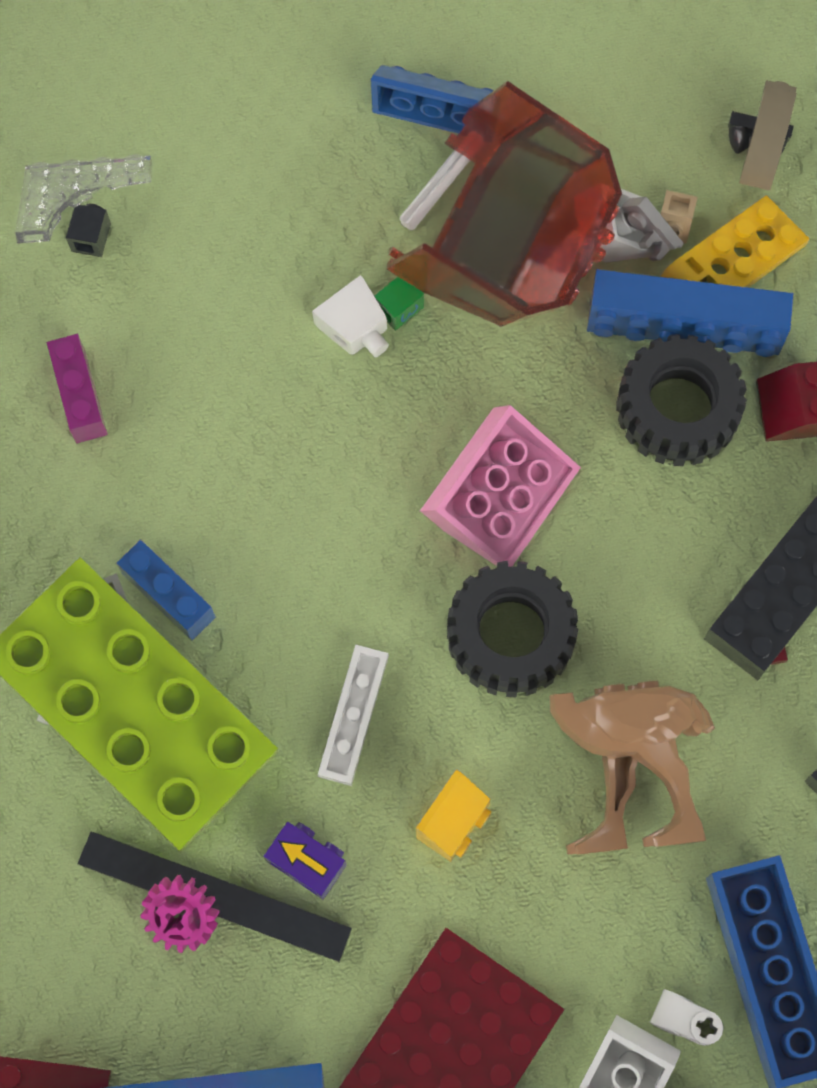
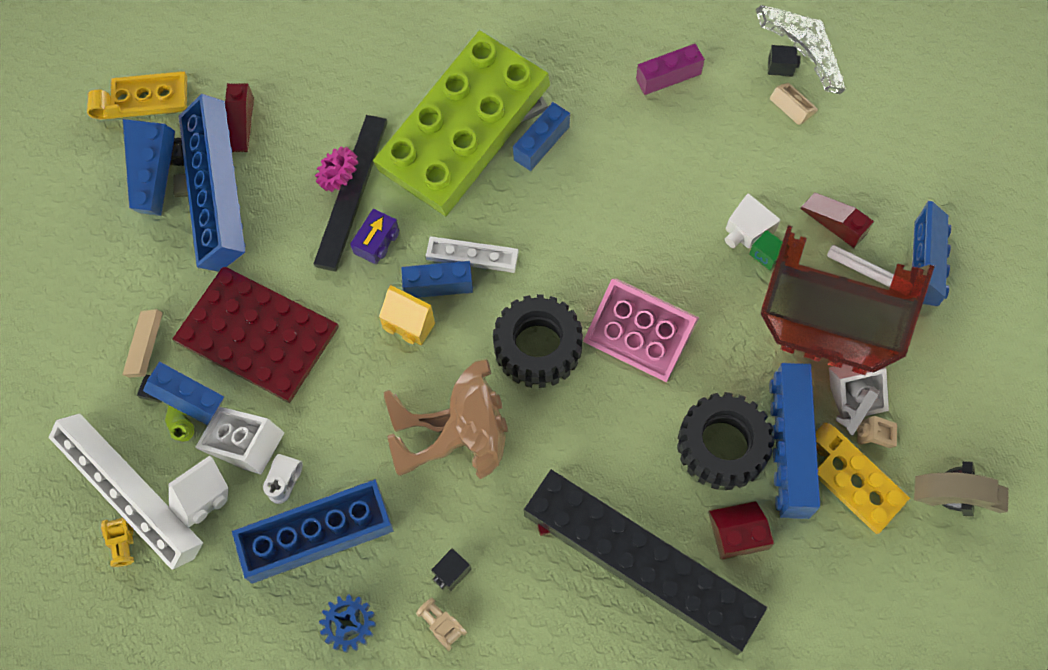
camera: 85 degrees right, 5 degrees down
none -> blue brick [401,261,473,298]
none -> tan slope [770,83,818,125]
none -> dark red slope [800,193,874,248]

